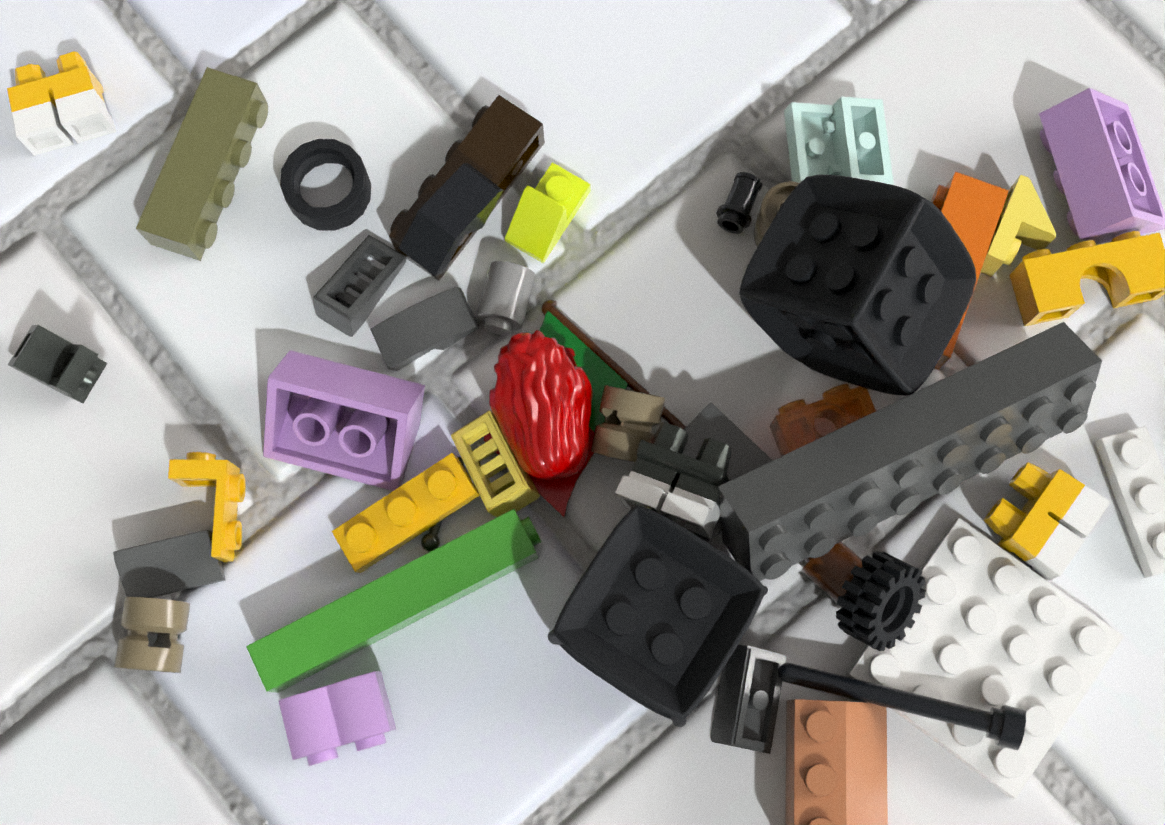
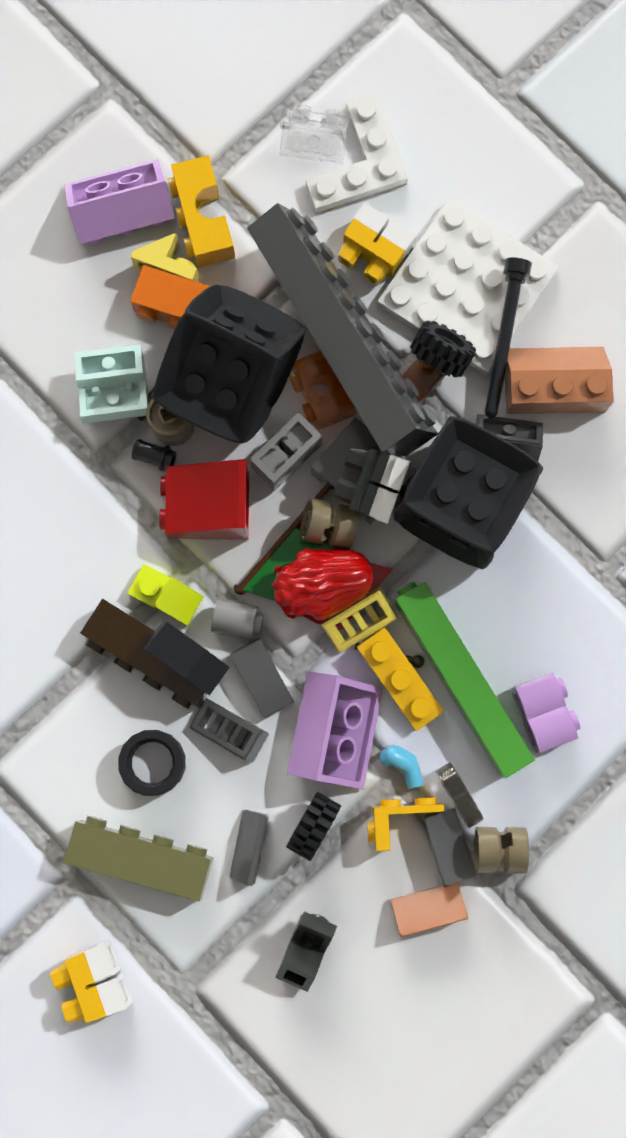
camera: 95 degrees left, 5 degrees up
none -> red slope [159,459,250,540]
none -> dark grey slope [230,810,269,886]
none -> light grey brick [250,412,322,491]
none -> black tyre [286,792,342,861]
none -> medium azure arm [380,745,424,789]
none -> slope [390,883,469,937]
none -> clear smoke beam [435,762,484,829]

